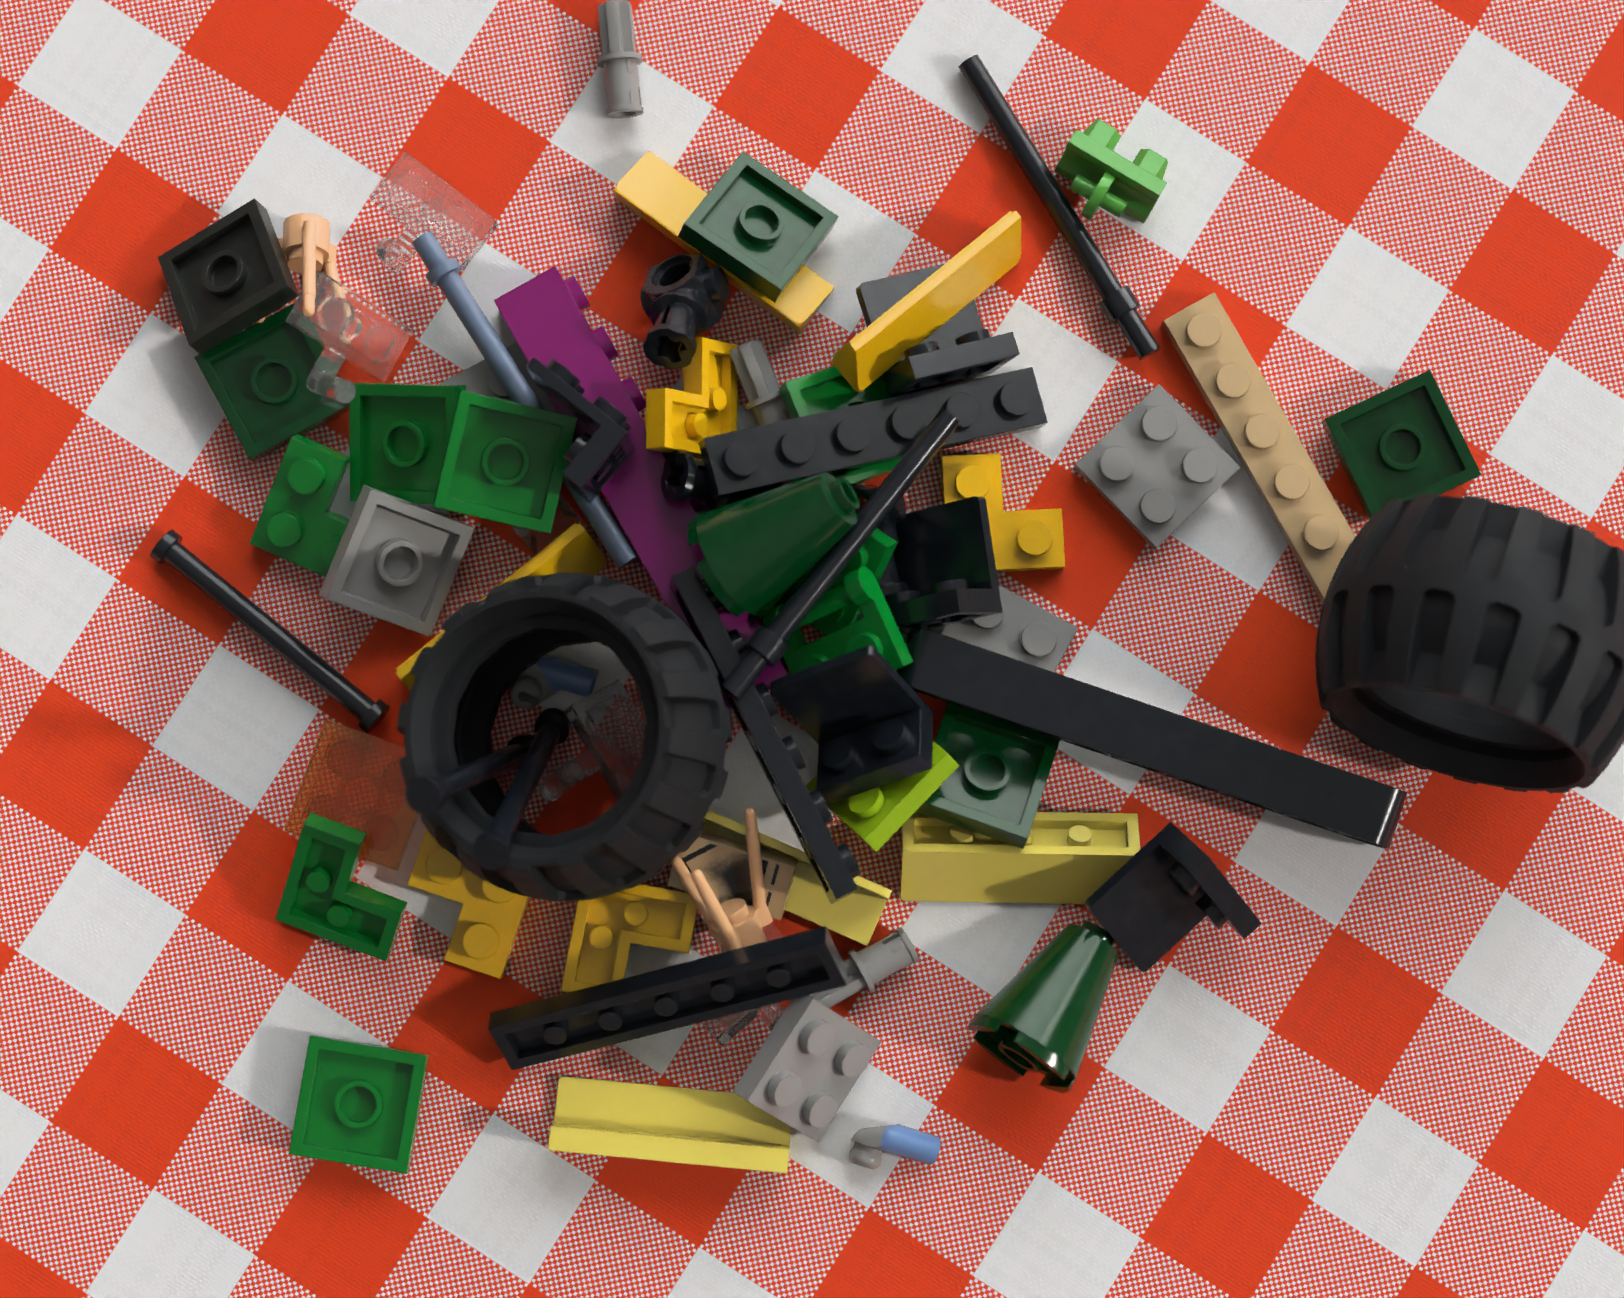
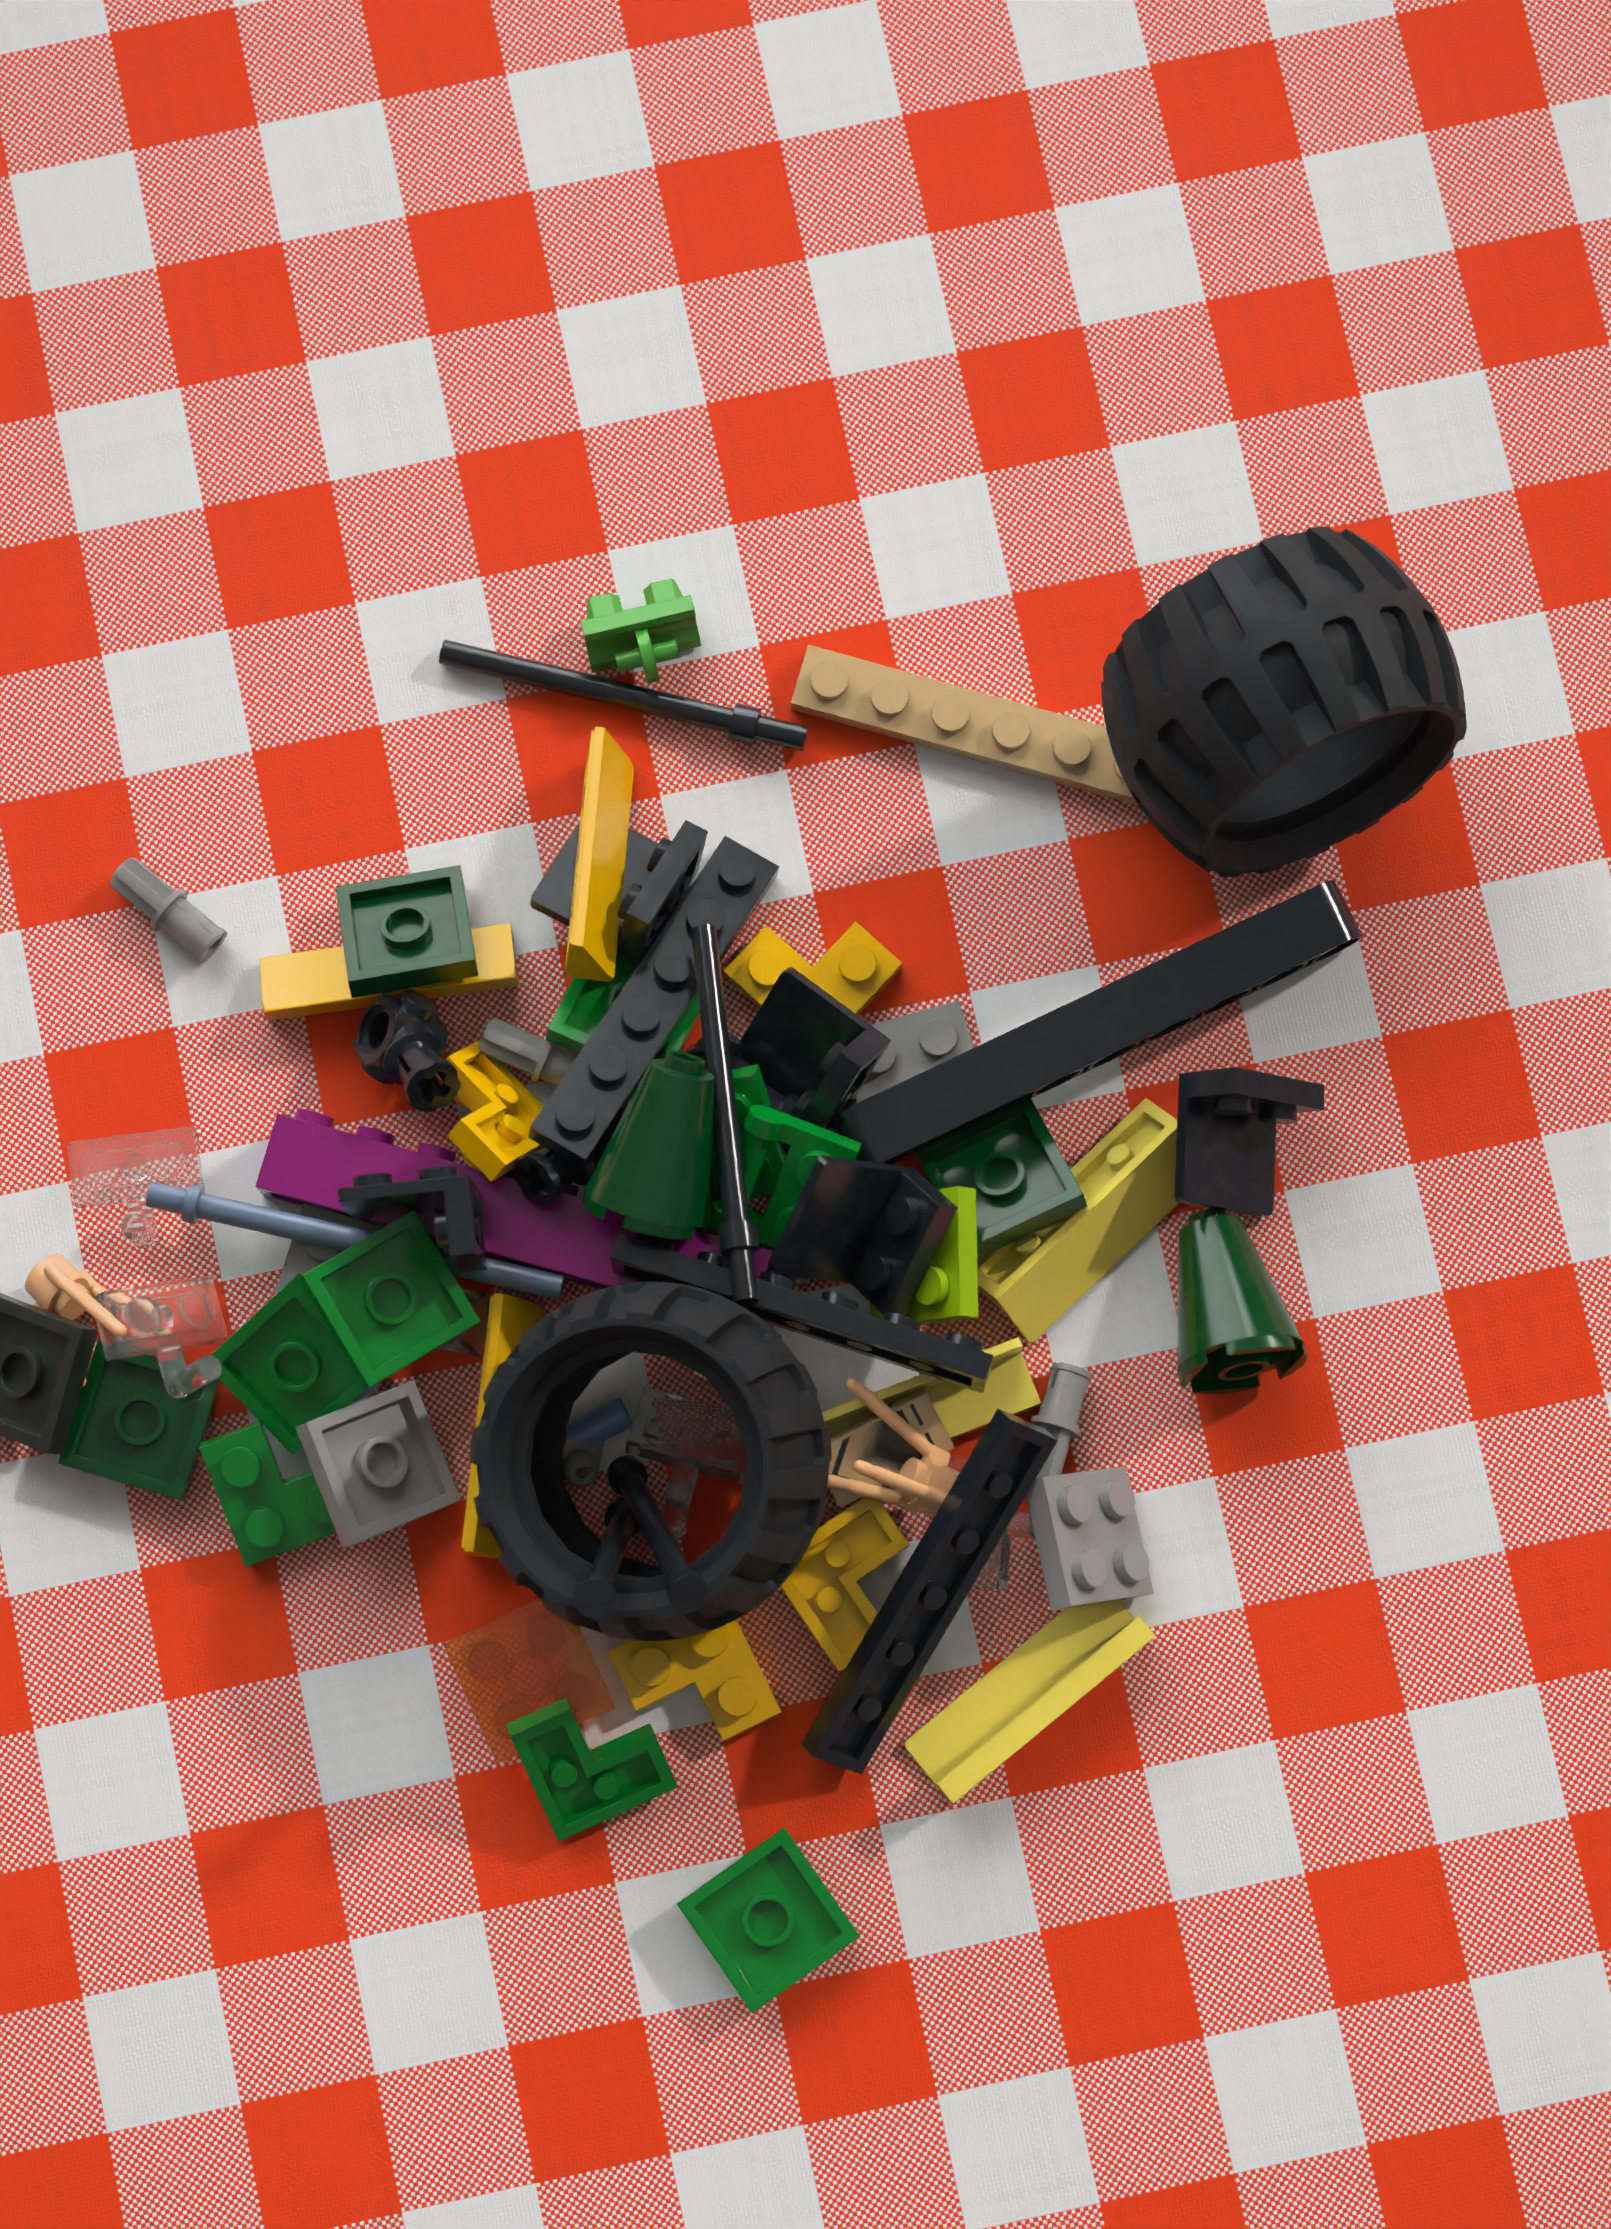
camera: 40 degrees left, 5 degrees down
black bar [150,529,390,734] -> none
arm [849,1124,941,1170] -> none
light grey plate [1074,384,1241,550] -> none
dark green plate [1321,370,1481,520] -> none

